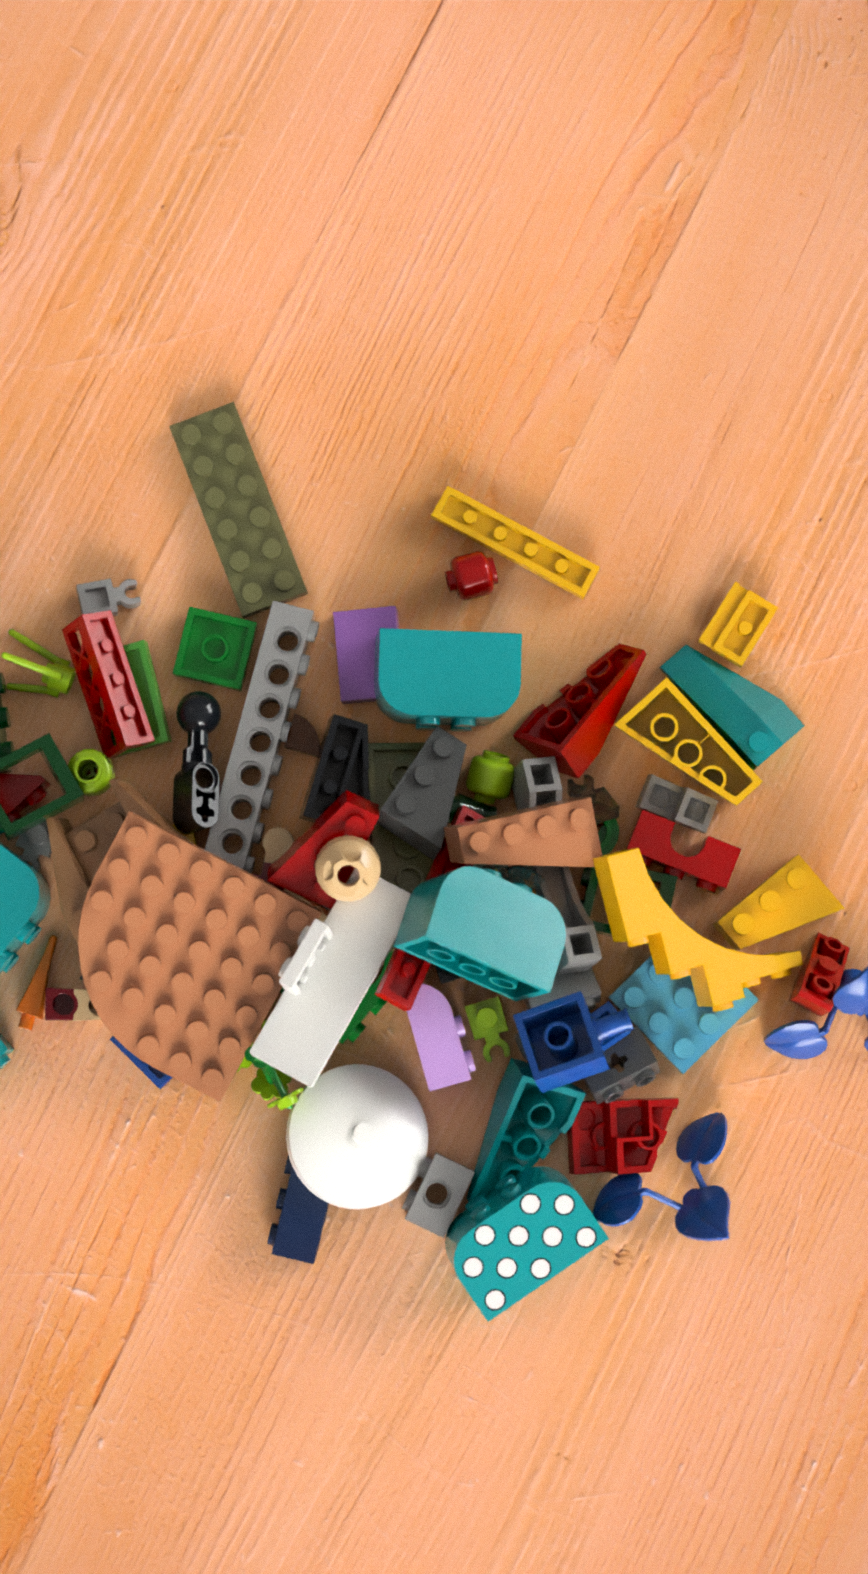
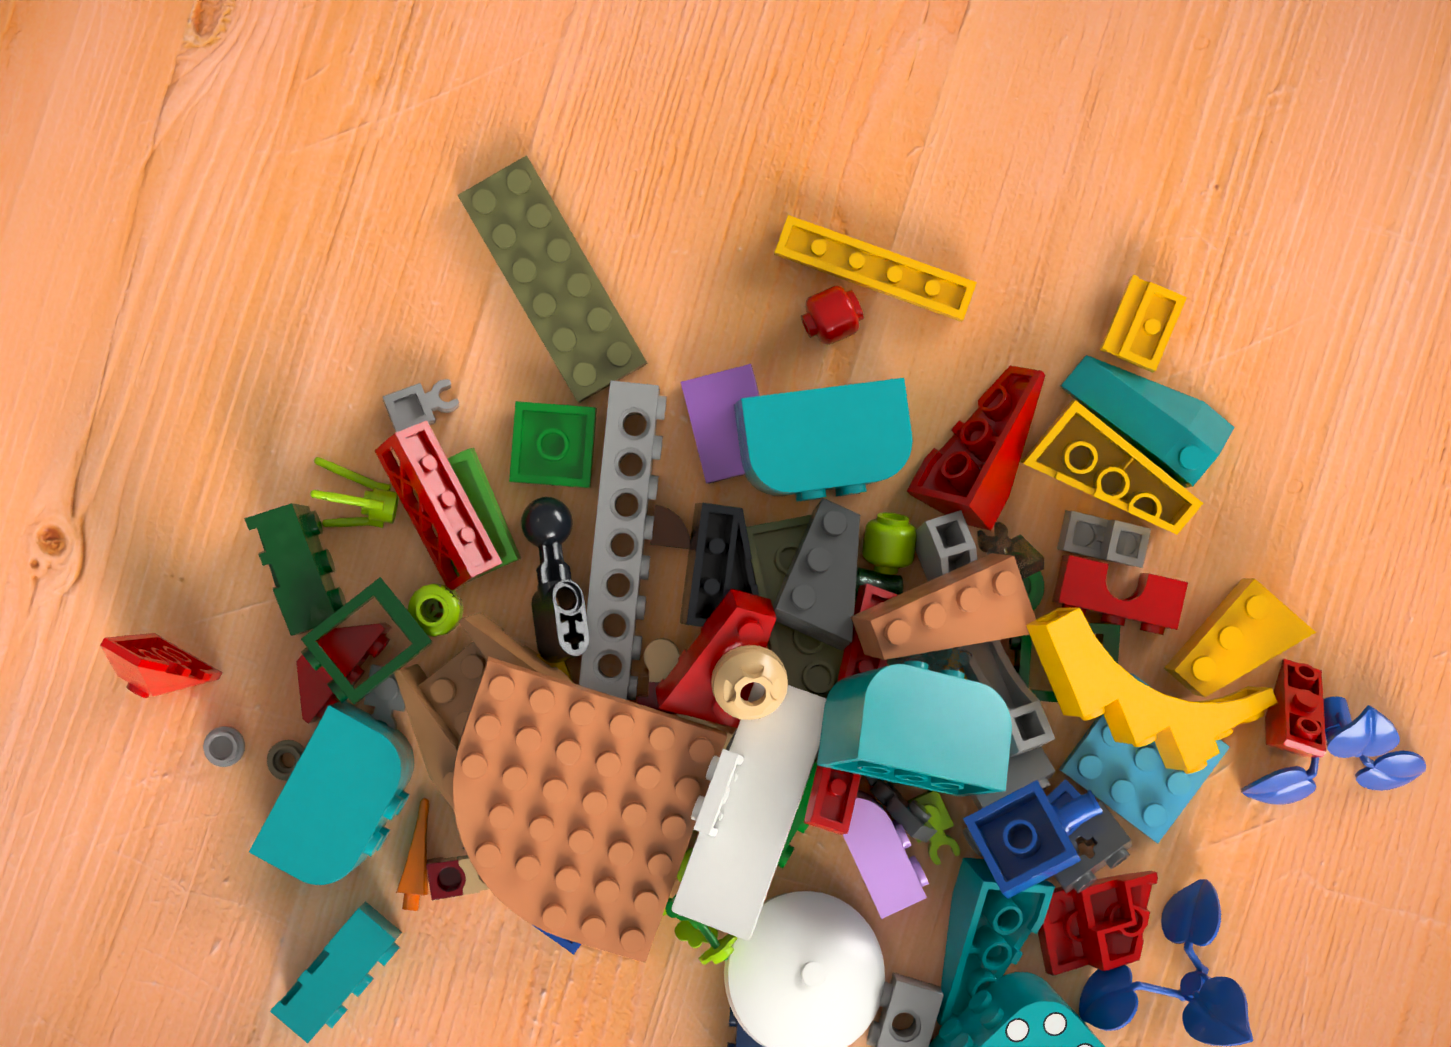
camera: 10 degrees left, 5 degrees up
none -> dark grey plate [870,779,937,843]

